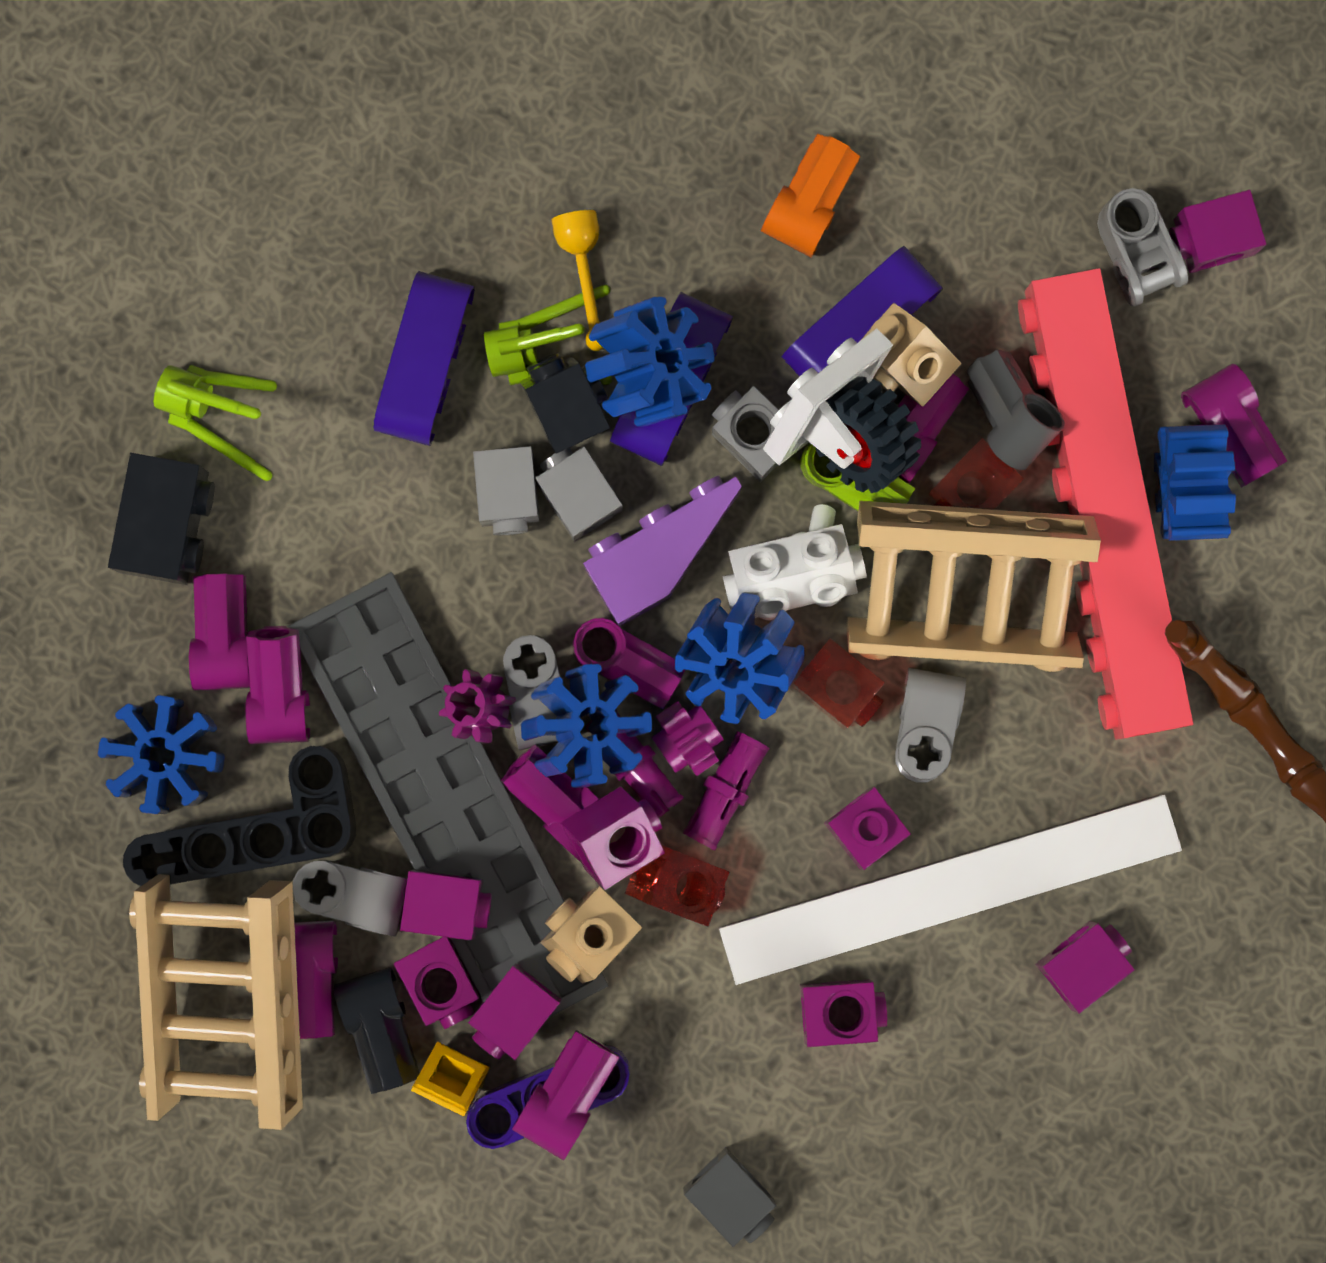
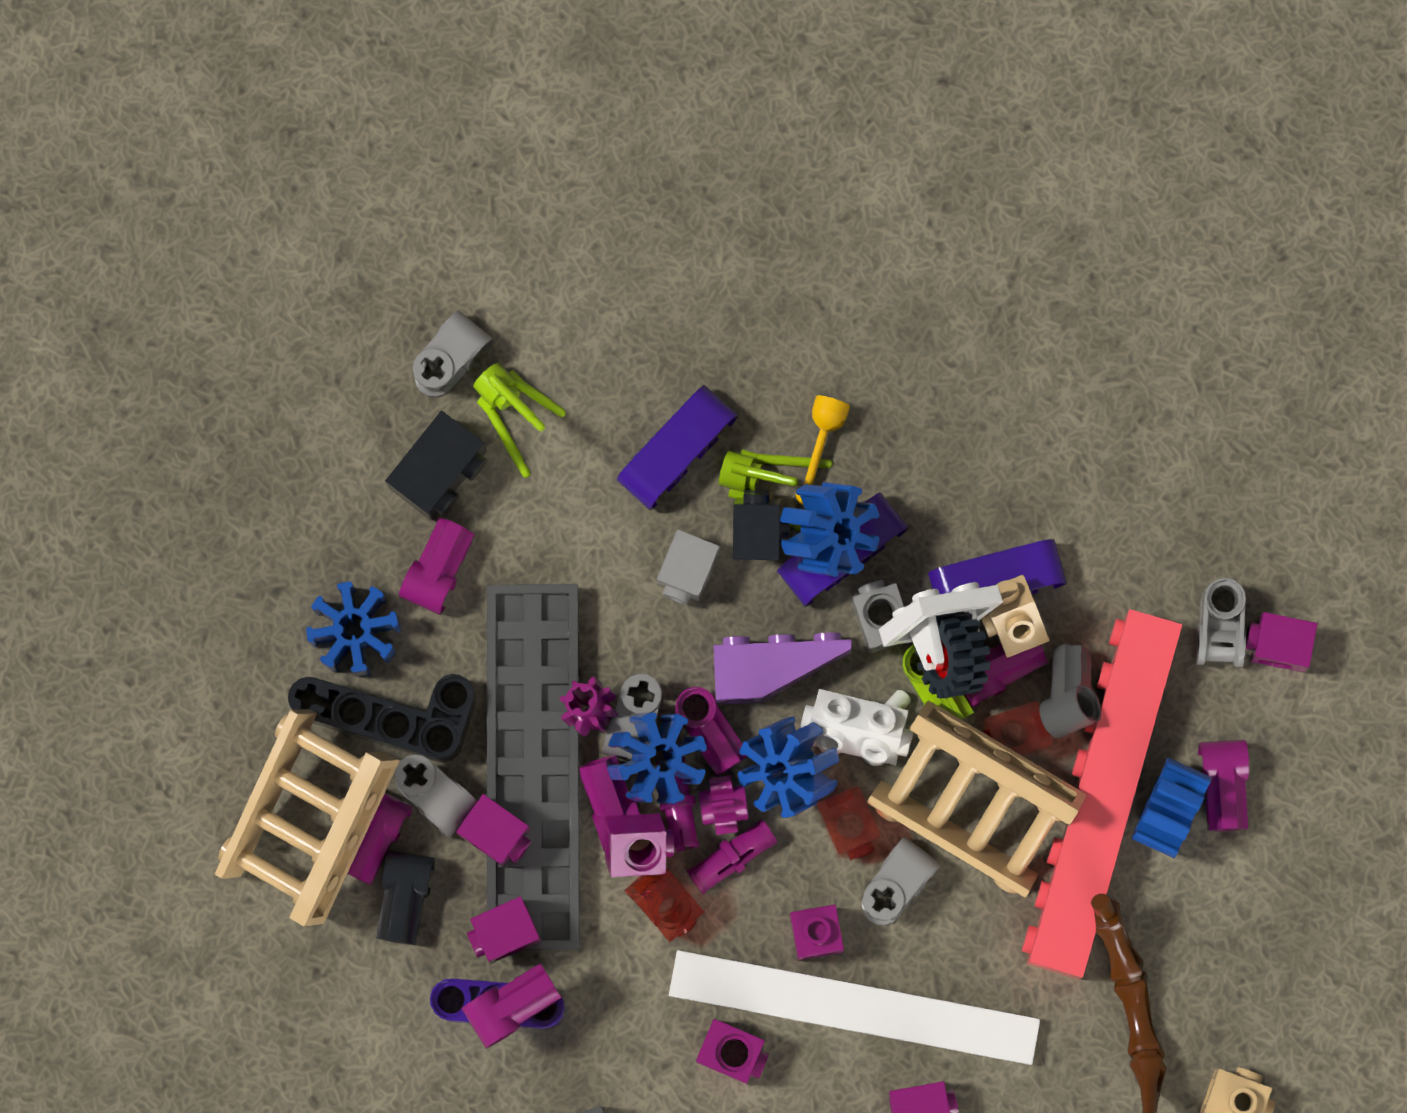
camera: 35 degrees right, 5 degrees down
magenta piece [246,626,311,744] -> none
magenta brick [393,937,481,1029] -> none
yellow slope [411,1042,490,1117] -> none
light grey brick [535,447,623,542] -> none
tan brick [540,886,642,983] -> none
orange piece [761,134,860,258] -> none
none -> light grey piece [413,310,494,397]

